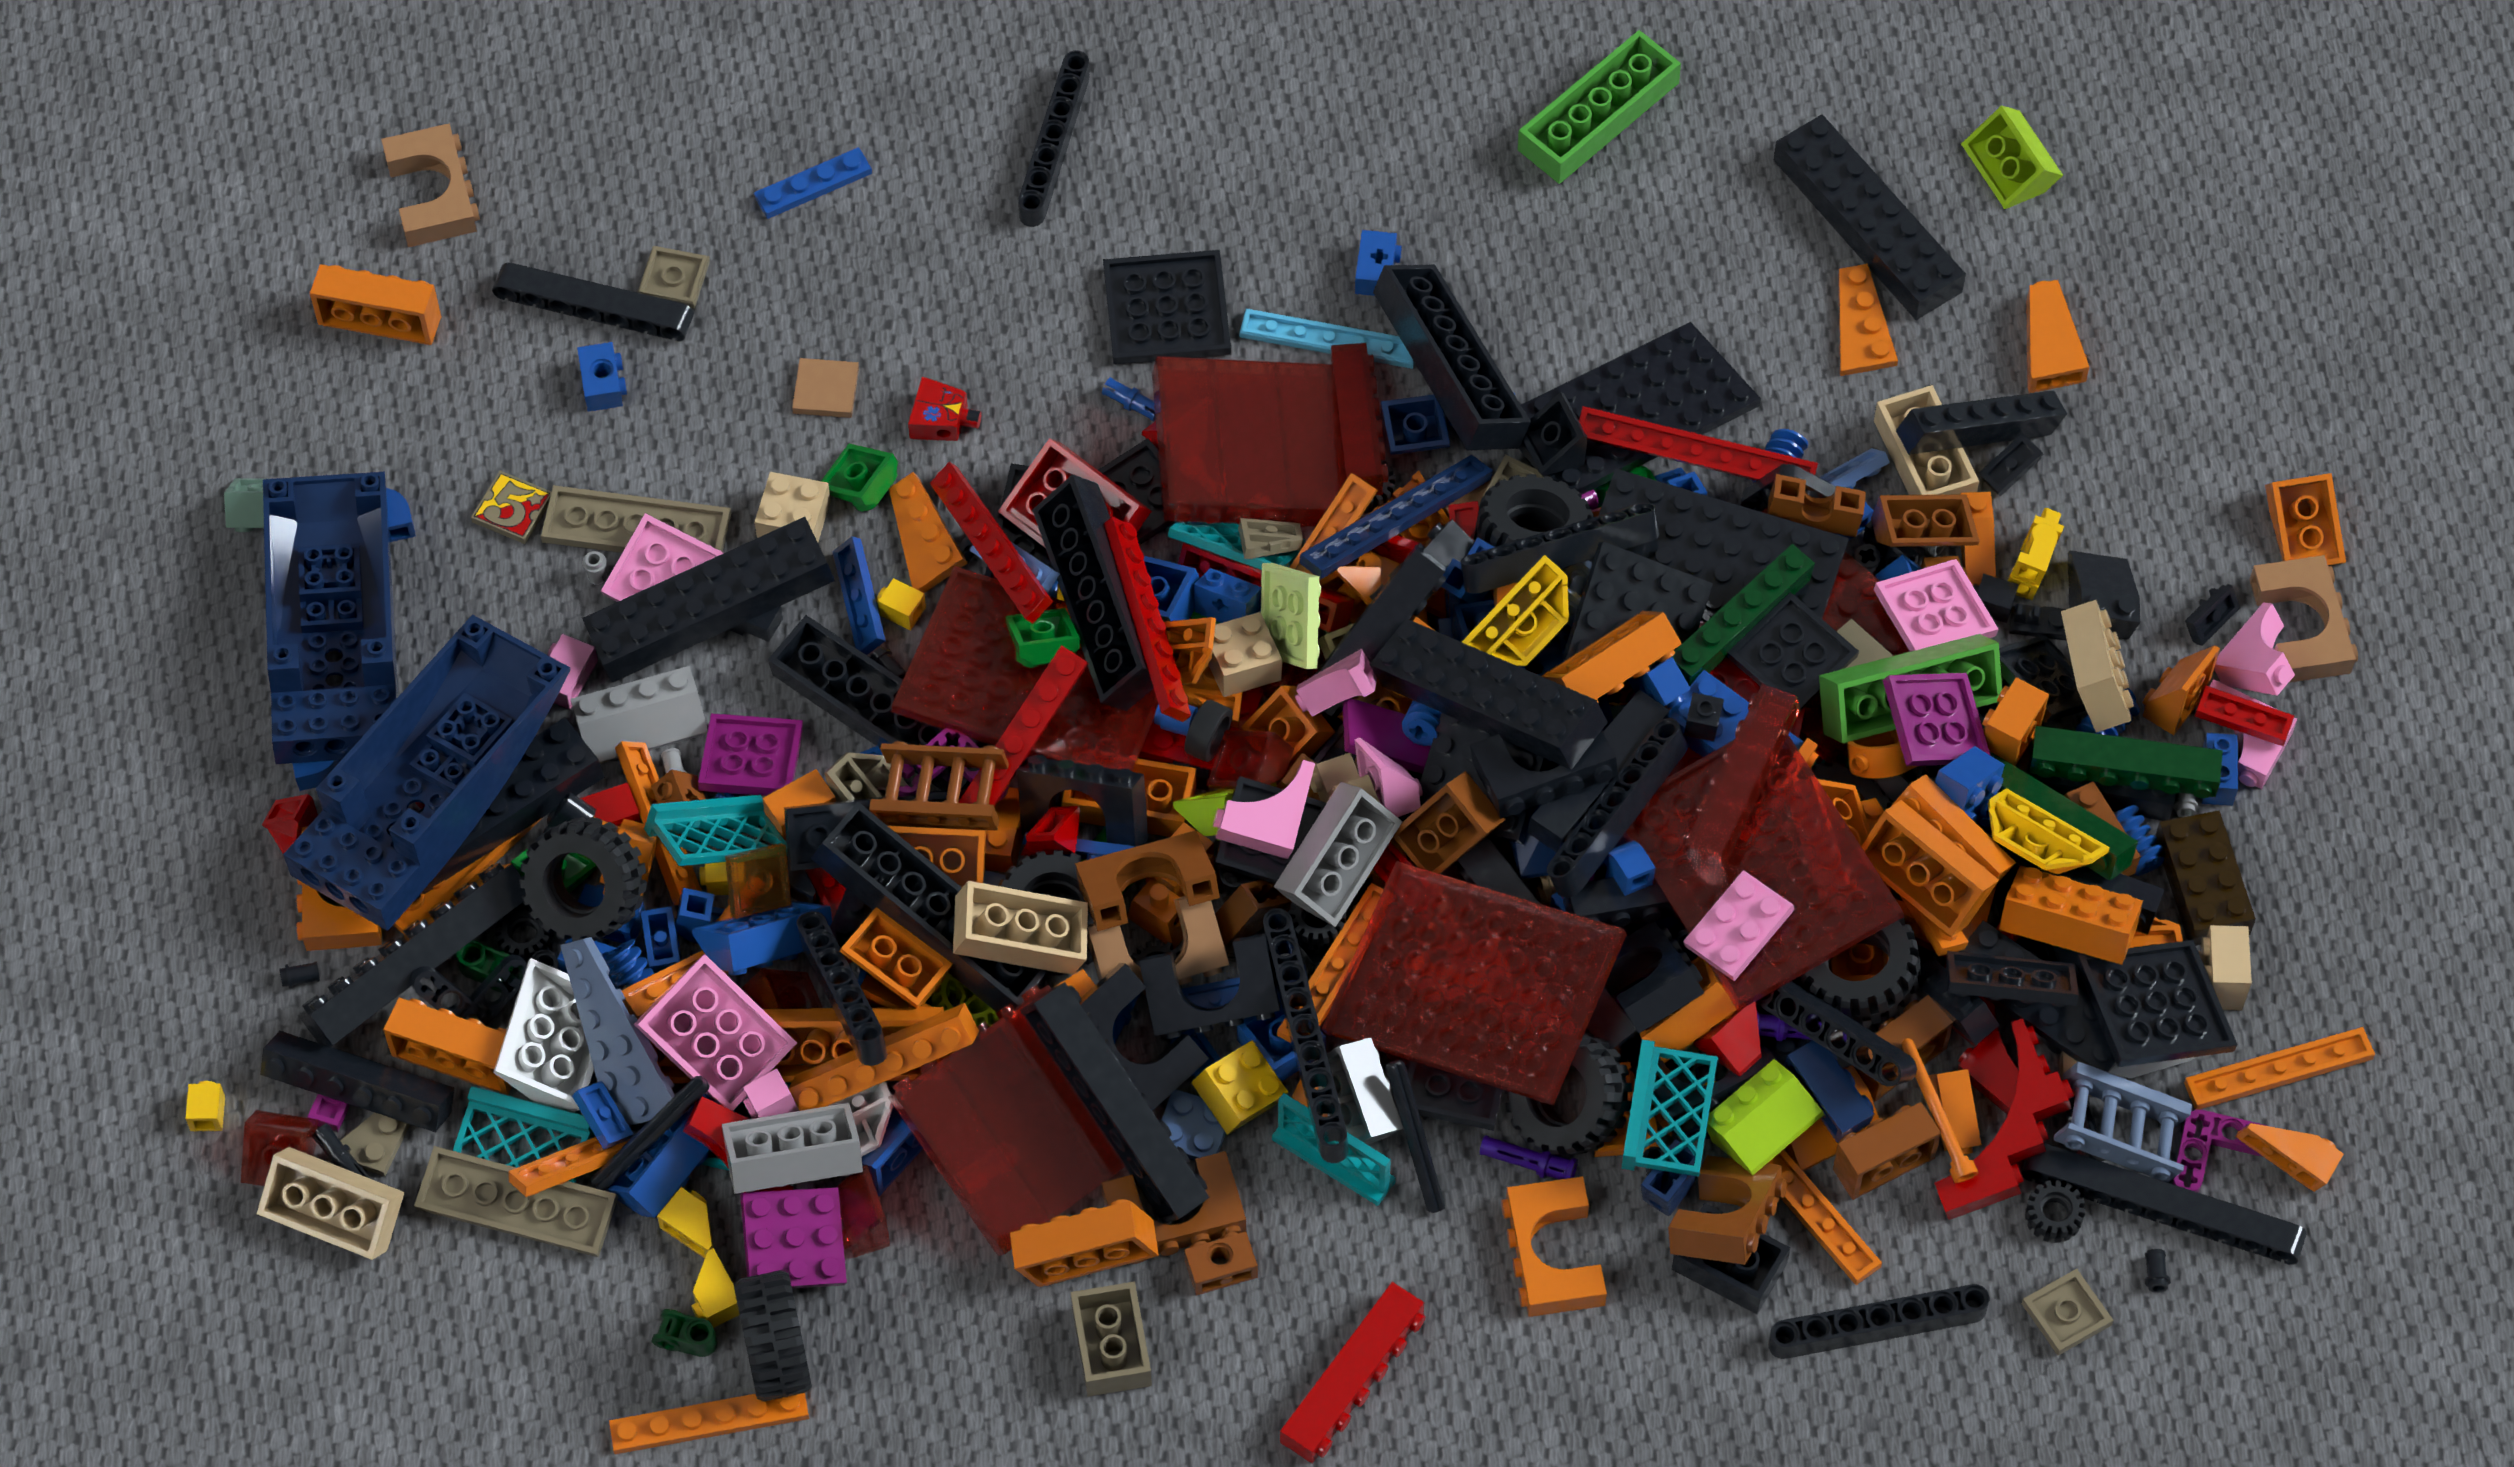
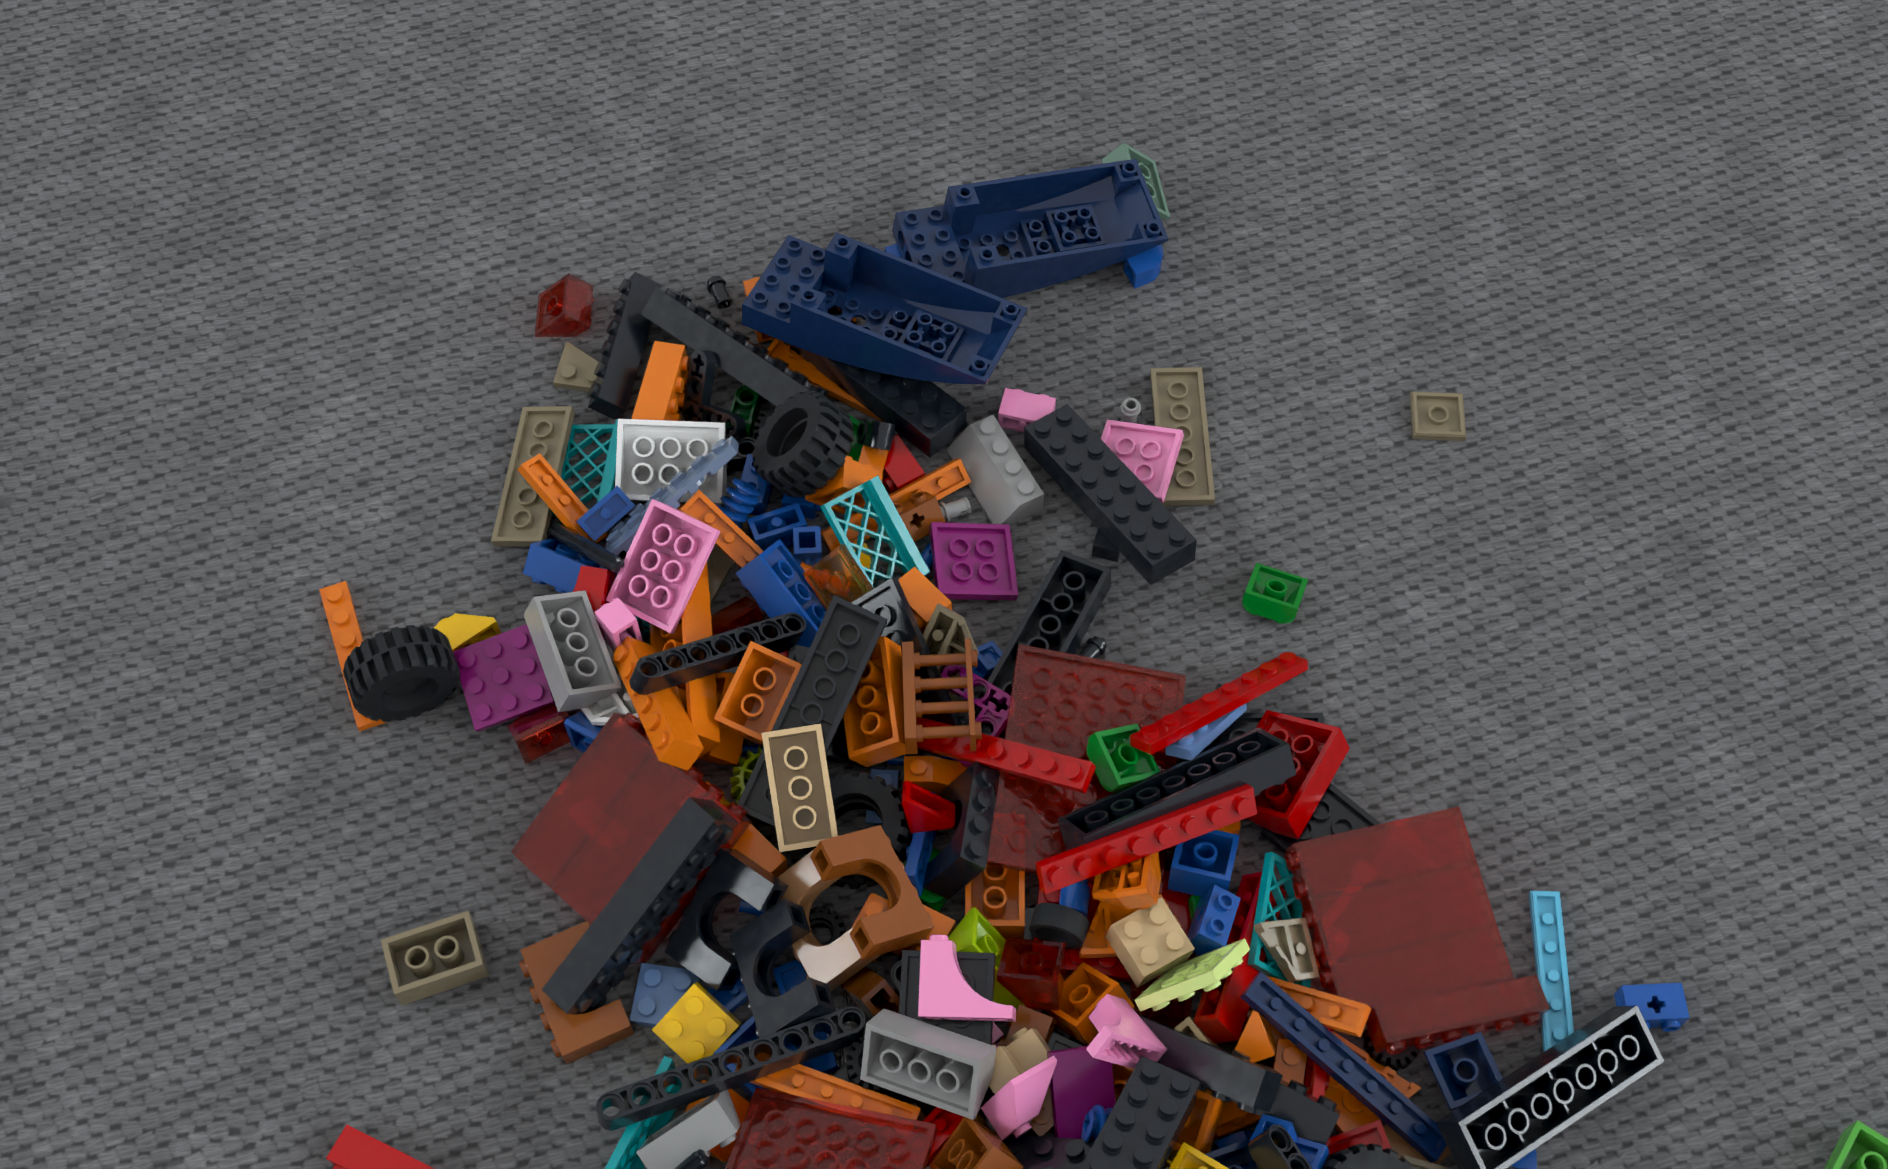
camera: 80 degrees right, 0 degrees up
yellow brick [185,1081,225,1131] -> none
tan brick [257,1147,405,1260] -> none
magenta plate [307,1094,350,1132] -> none
orange brick [310,264,441,345] -> none
black pin [311,1123,371,1179] -> none
medium nougat arch [381,123,480,247] -> none
tile [471,471,551,544] -> none
black beam [492,263,694,342] -> none
blue brick [577,342,627,412] -> none
dark green piece [651,1309,718,1357] -> none
yellow slope [657,1187,713,1258] -> none
blue plate [754,147,872,219] -> none
tan brick [754,472,831,542] -> none
medium nougat tile [792,358,859,418] -> none
blue plate [832,536,886,655] -> none
yellow brick [876,578,926,631] -> none
orange wing [889,472,967,593] -> none
red torso [908,377,982,441] -> none
orange brick [1010,1199,1159,1287] -> none
black beam [1018,50,1090,227] -> none
blue pin [1102,377,1163,421] -> none
black plate [1103,250,1231,364] -> none
dark orange brick [1184,1232,1258,1296] -> none

